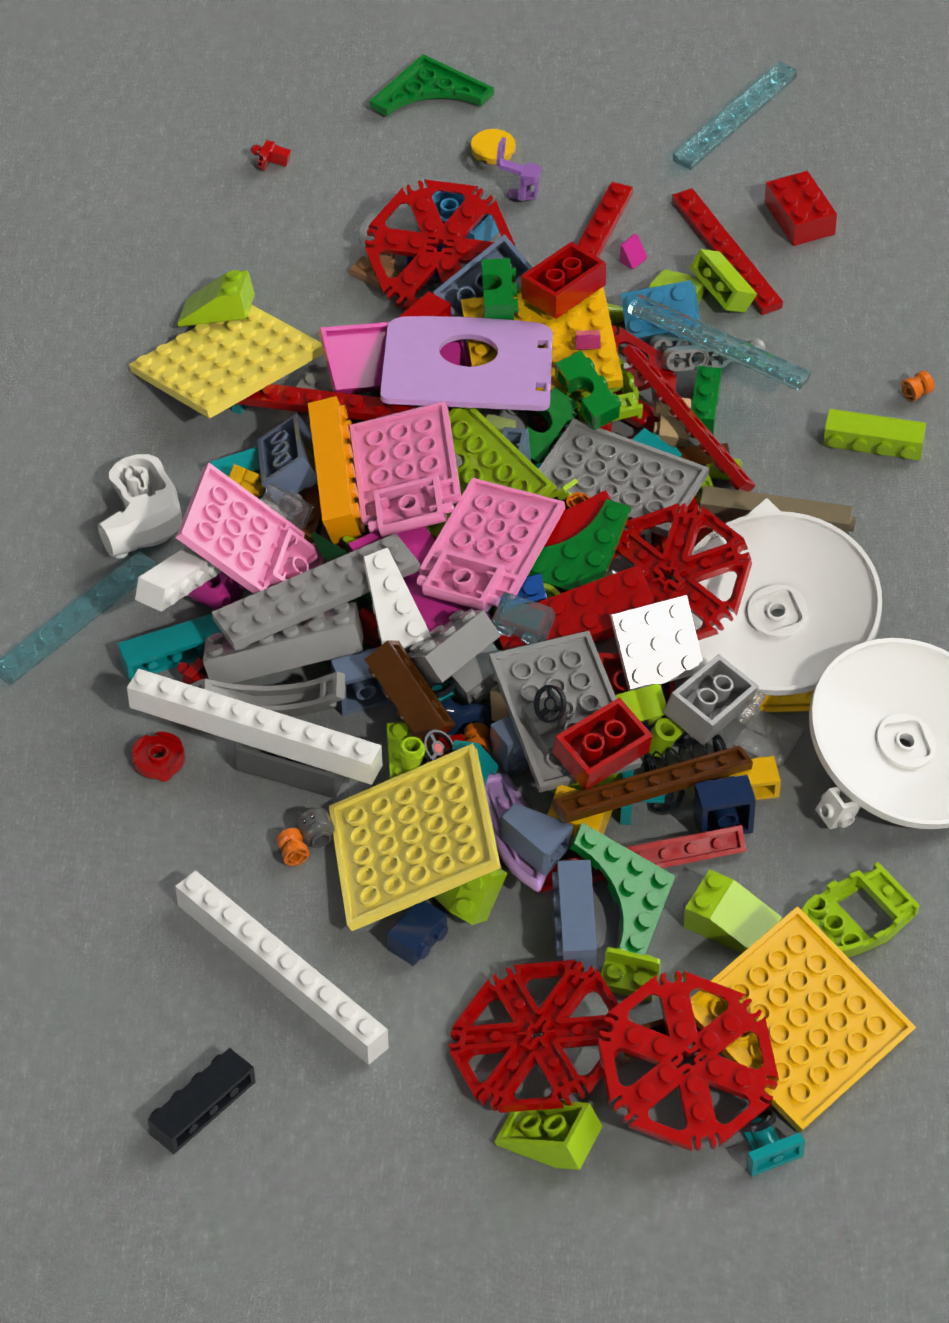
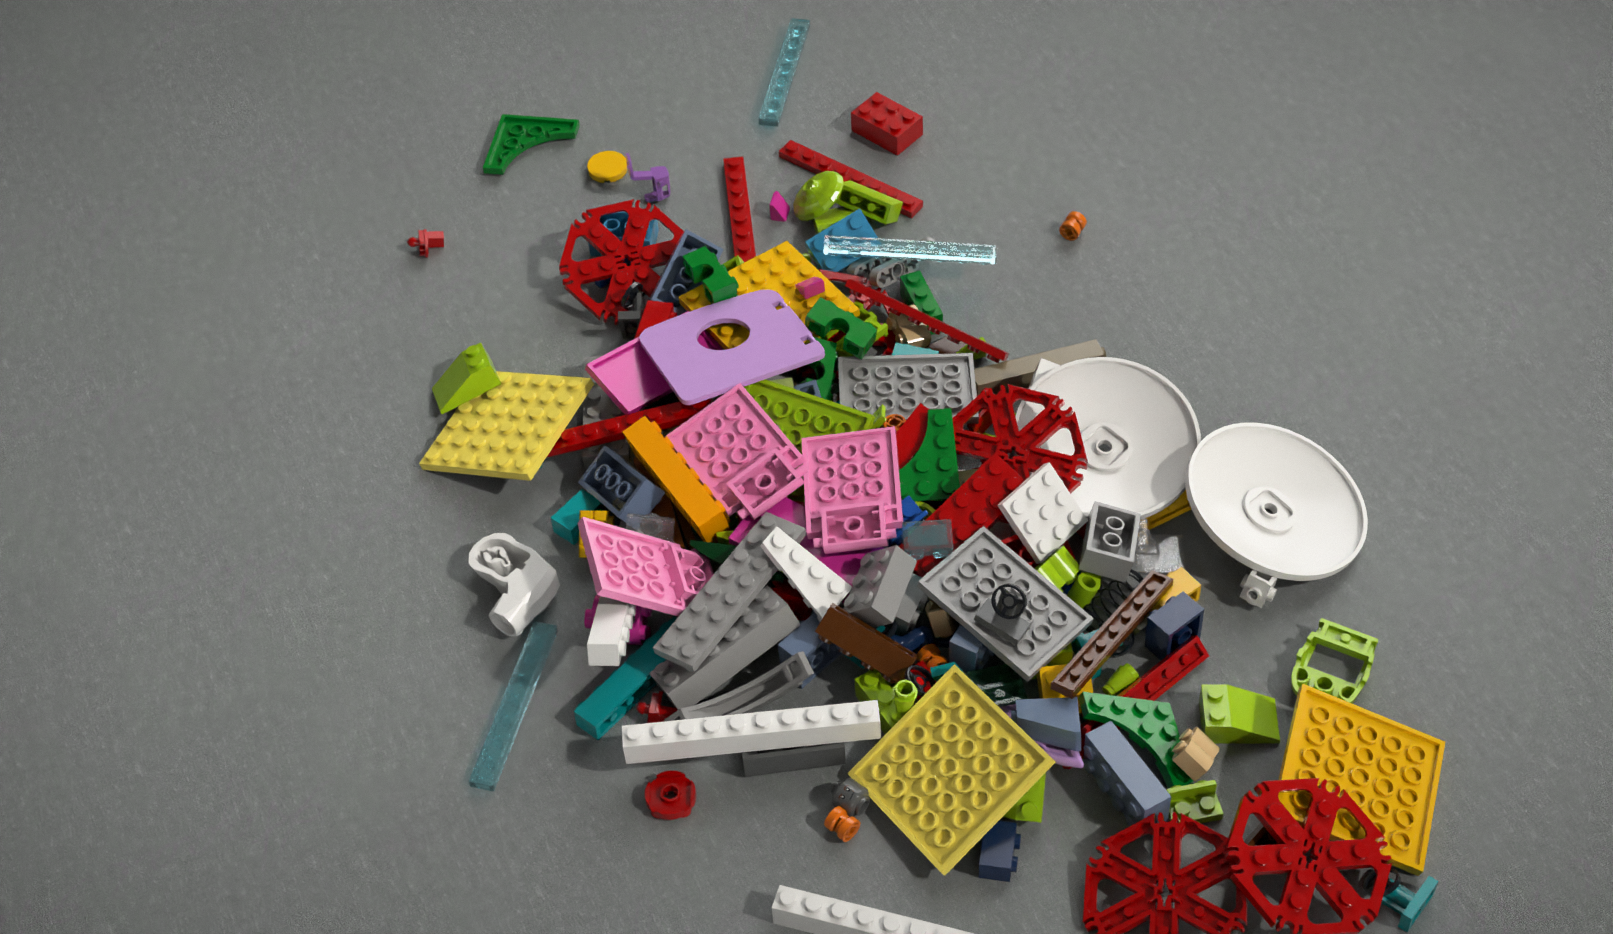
camera: 25 degrees left, 0 degrees up
medium nougat hinge [350,253,401,288] -> none
red brick [521,242,606,319] -> none
red brick [552,697,653,790] -> none
lime brick [823,409,926,460] -> none
none -> dark grey piece [618,282,644,339]
none -> lime hat [793,171,844,221]
none -> clear green slope [966,664,1028,707]
none -> lime cone [1102,663,1139,696]
none -> tan brick [1172,726,1220,781]

